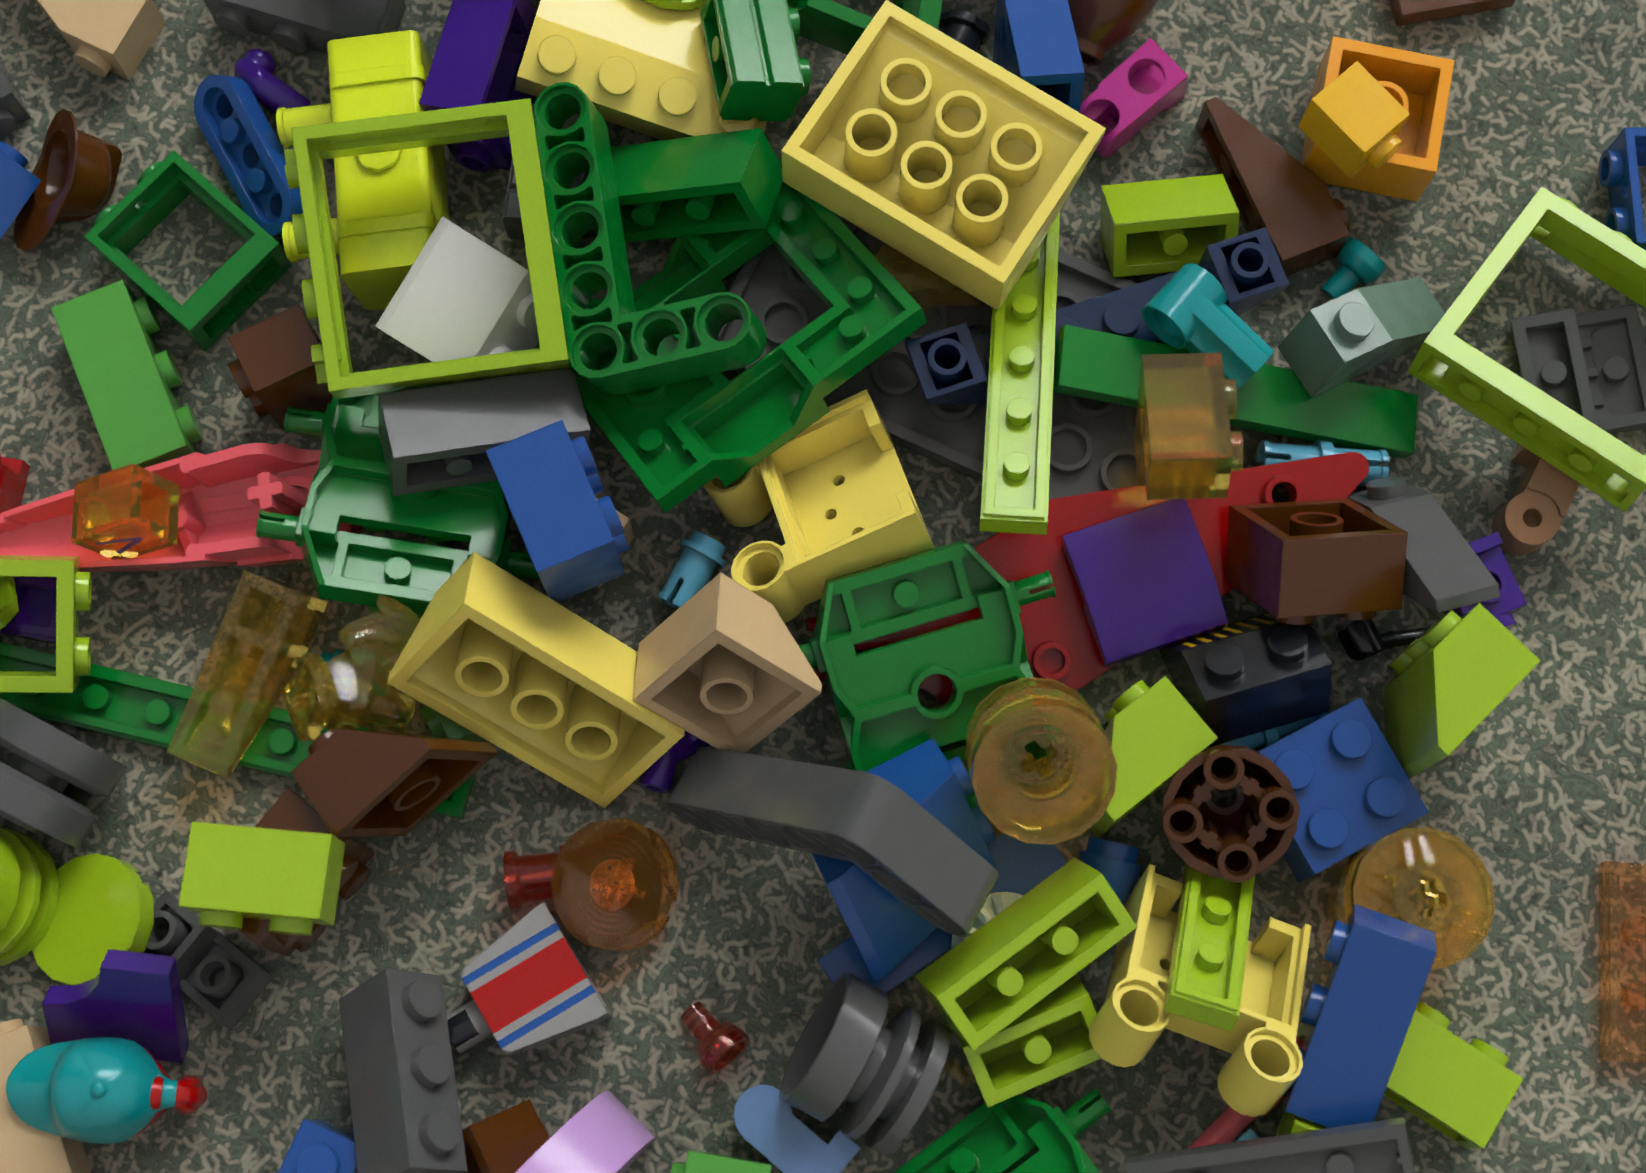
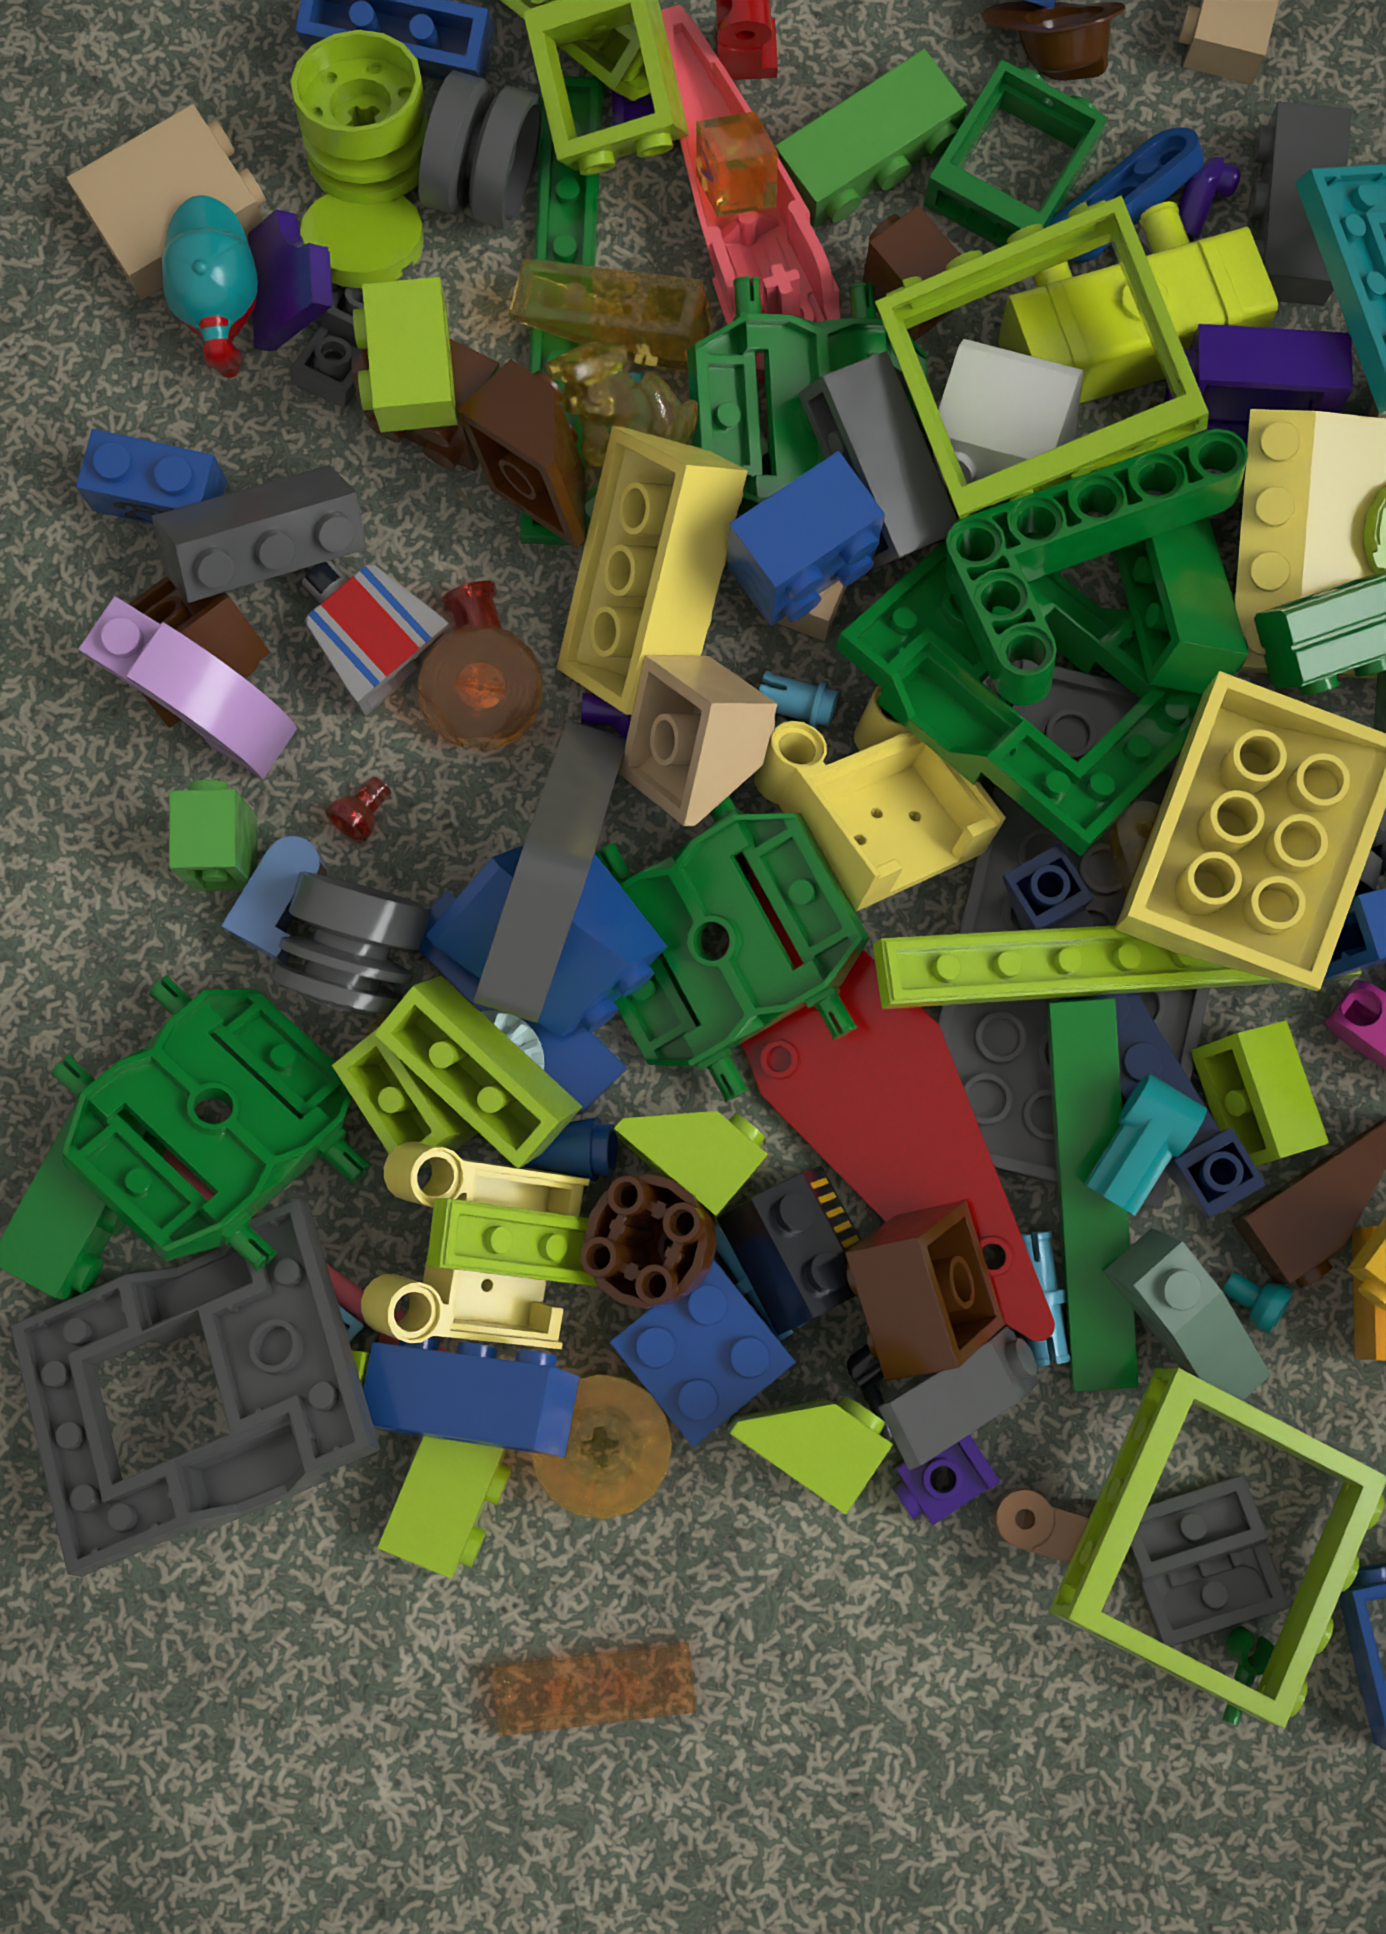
camera: 80 degrees right, 5 degrees up
clear yellow wheel [965,677,1117,845] -> none
dark purple slope [1062,495,1228,668] -> none
clear yellow brick [1134,353,1243,500] -> none

